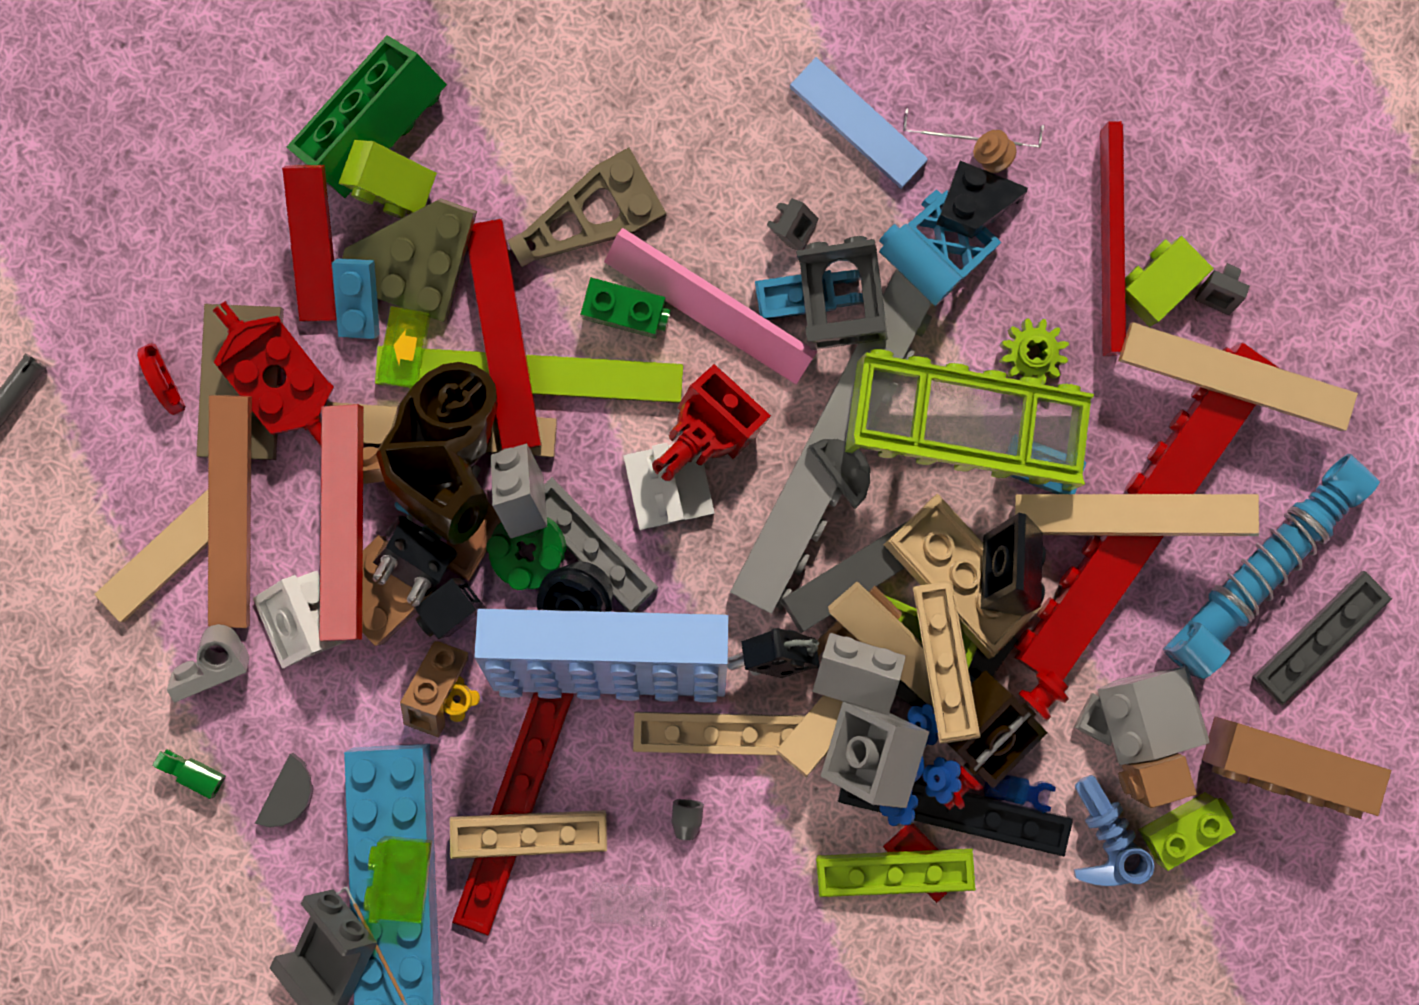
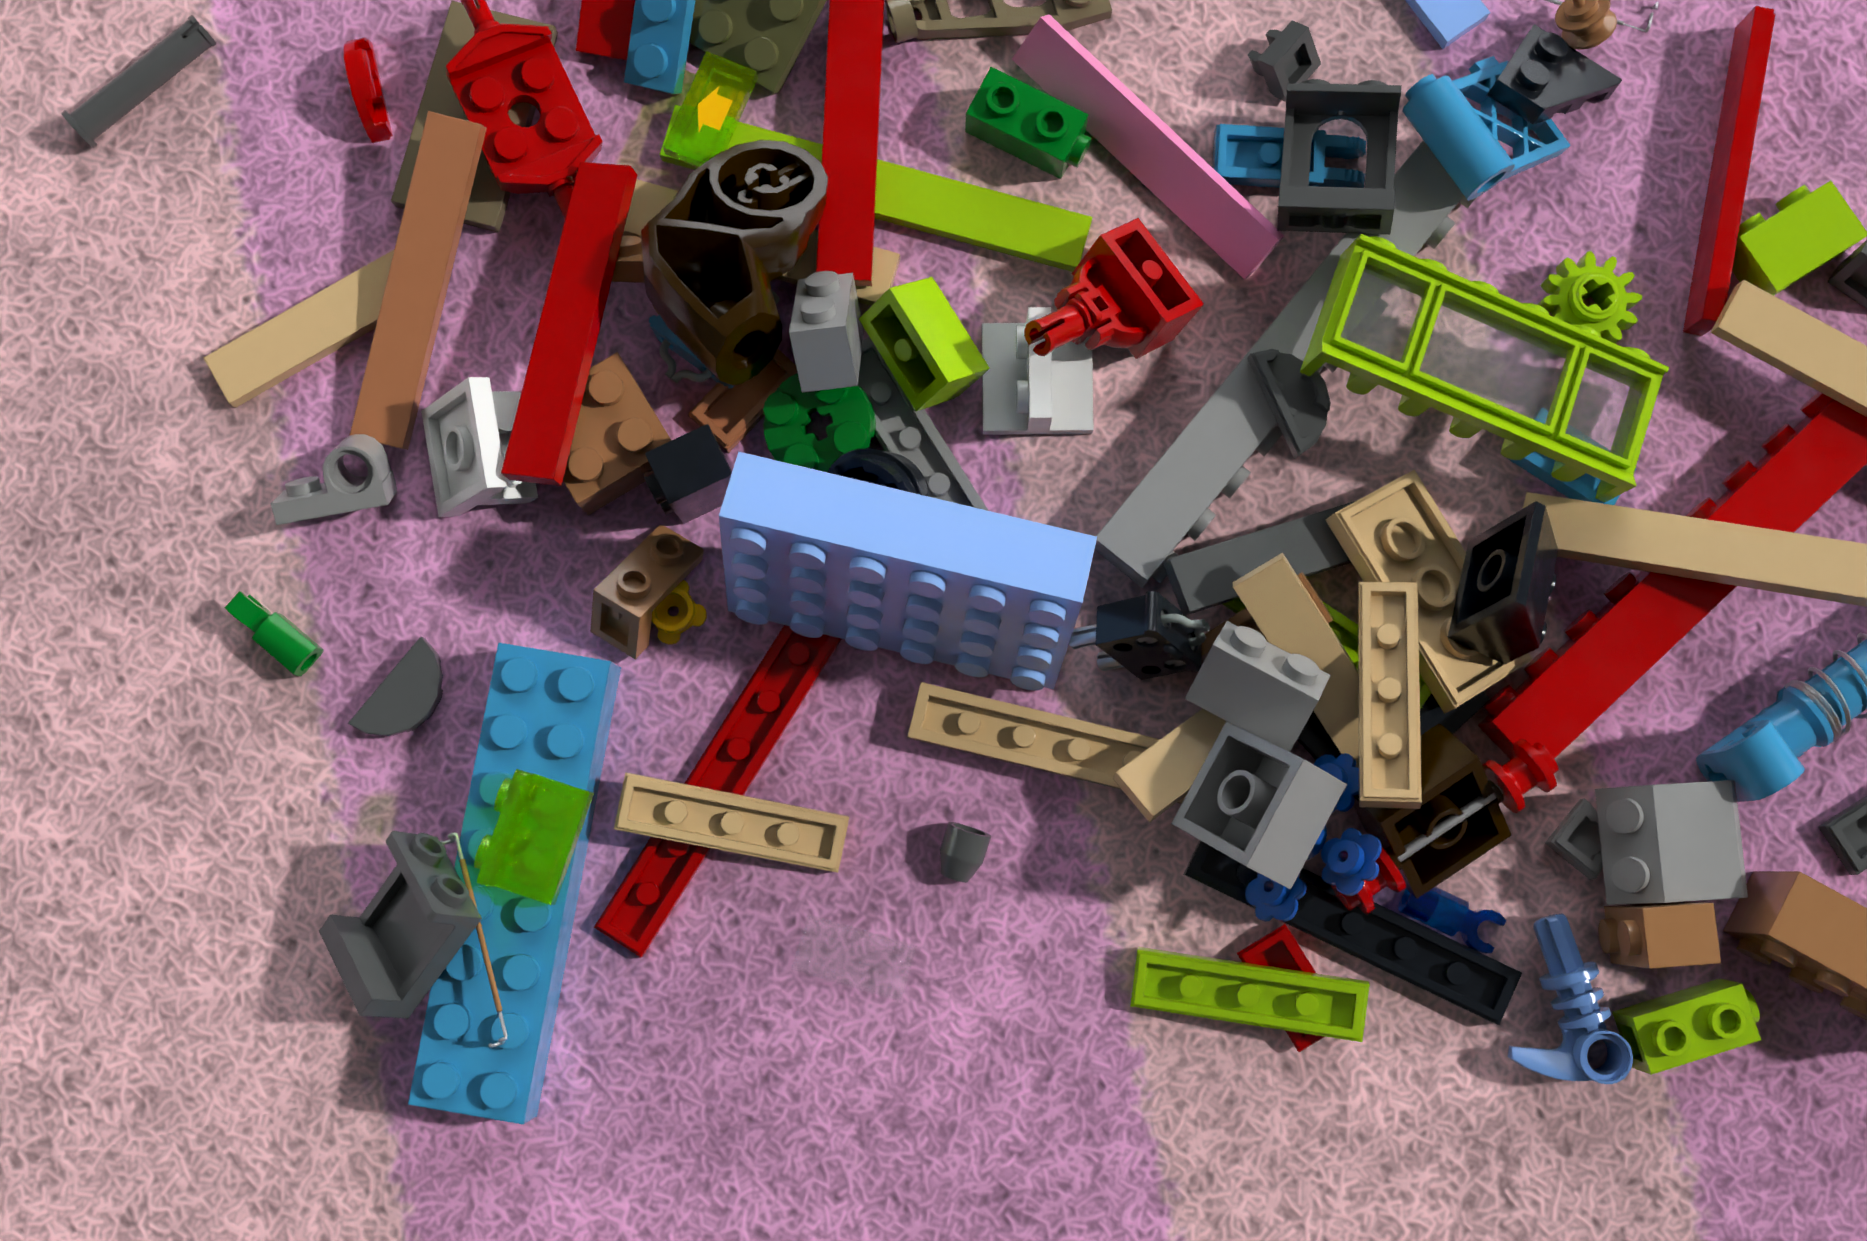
camera: 15 degrees right, 5 degrees down
black piece [373,516,458,606] -> none
none -> lime brick [859,277,990,412]

